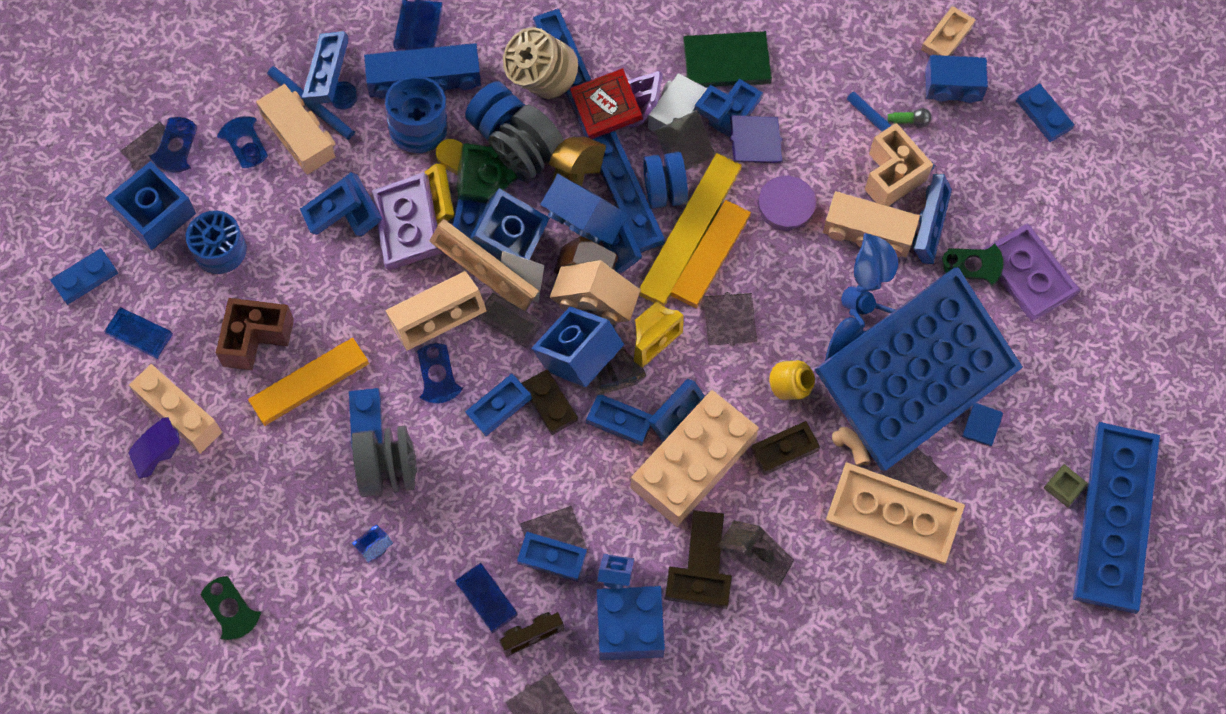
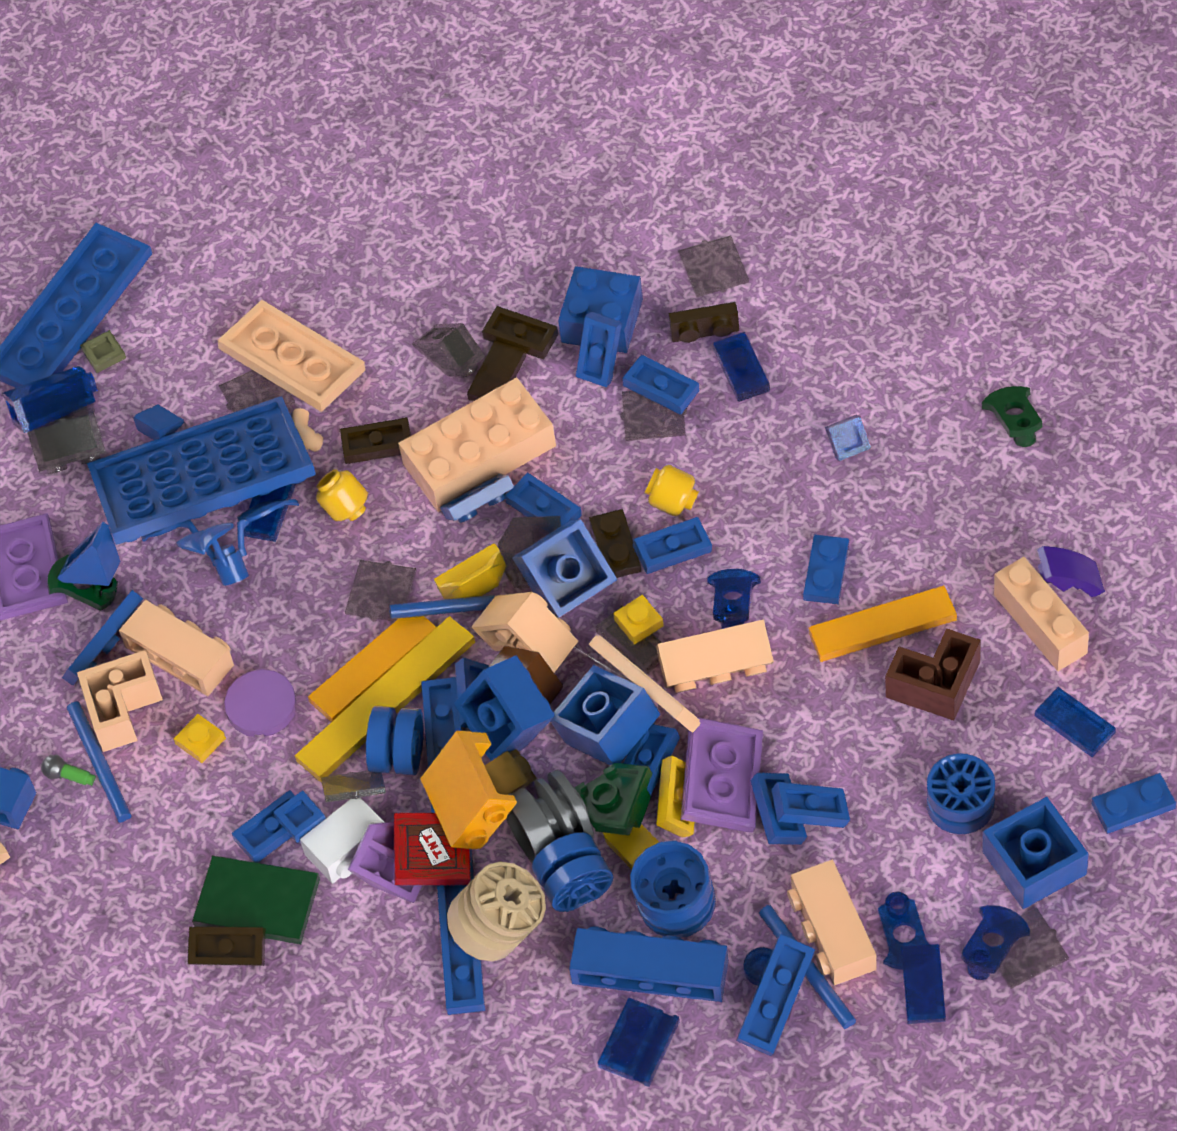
camera: 155 degrees left, 10 degrees down
dark grey wheel [352,425,417,498] -> none
piece [729,115,783,163] -> none
none -> clear blue slope [2,366,98,433]
none -> clear smoke slope [27,403,106,474]
none -> blue slope [57,522,121,586]
none -> yellow plate [173,714,226,763]
none -> dark brown plate [188,927,266,966]
none -> blue bar [389,595,495,619]
none -> light orange panel [420,730,517,849]
none -> yellow plate [613,594,664,645]
none -> yellow head [645,465,699,516]
none -> clear blue tile [901,944,946,1024]

